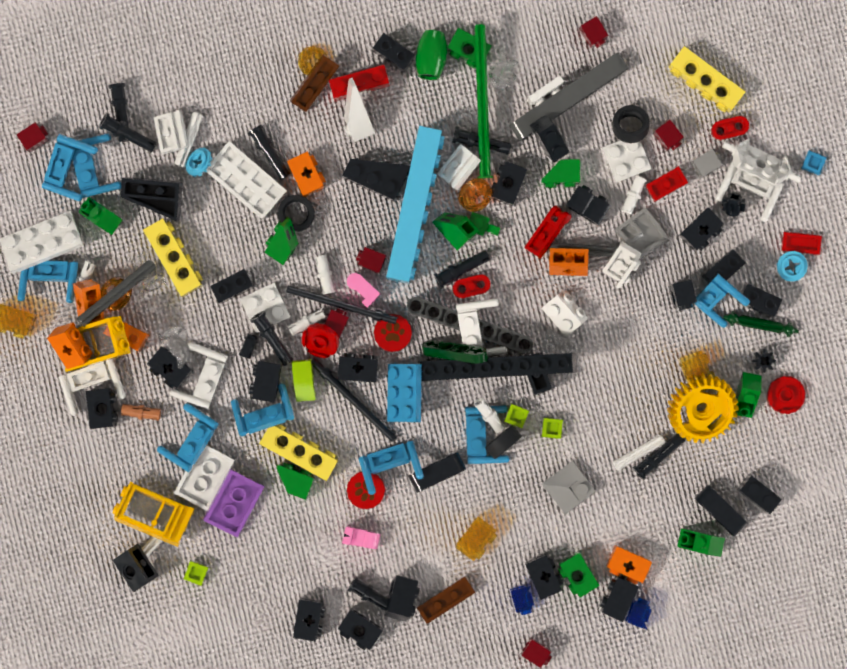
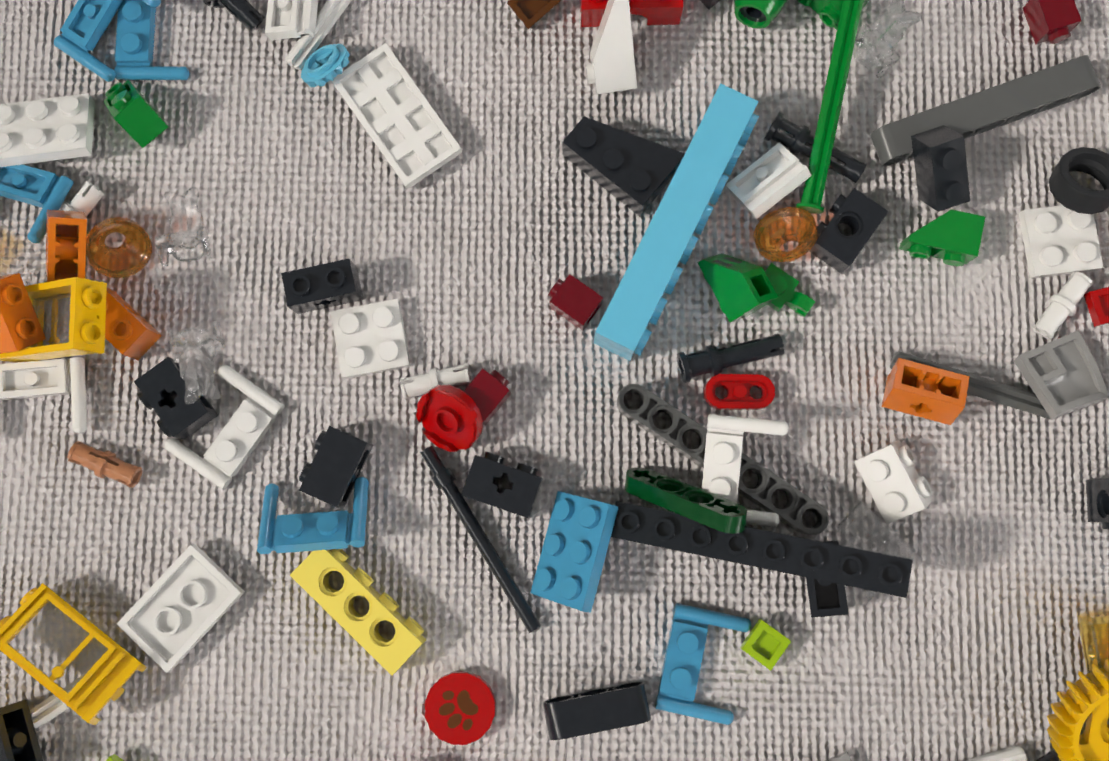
camera: 20 degrees right, 5 degrees down
dark grey axle [77,260,156,326] -> none
black brick [86,388,118,429] -> none
black wedge [121,177,183,222] -> none
light yellow brick [143,218,203,297] -> none
dark azure plate [157,403,219,472] -> none
medium lavender plate [203,469,264,538] -> none
black pin [239,333,258,359] -> none
black pin [247,124,291,180] -> none
black pin [250,311,293,366] -> none
green slope [264,217,299,265] -> none
green slope [277,462,315,500] -> none
black tyre [278,195,315,232] -> none
black bar [286,285,398,325] -> none
orange brick [287,151,326,197] -> none
lime slope [292,359,316,402] -> none
white pin [315,255,335,295] -> none
bright pink leg [347,273,381,308] -> none
dark azure plate [359,441,424,495] -> none
red tile [374,314,412,352] -> none
white pin [474,397,505,433] -> none
black tyre [485,425,522,459] -> none
red plate [524,205,571,259] -> none
white plate [527,75,564,107] -> none
lime plate [541,418,563,439] -> none
black brick [566,185,611,226] -> none
white bracket [602,242,642,288] -> none

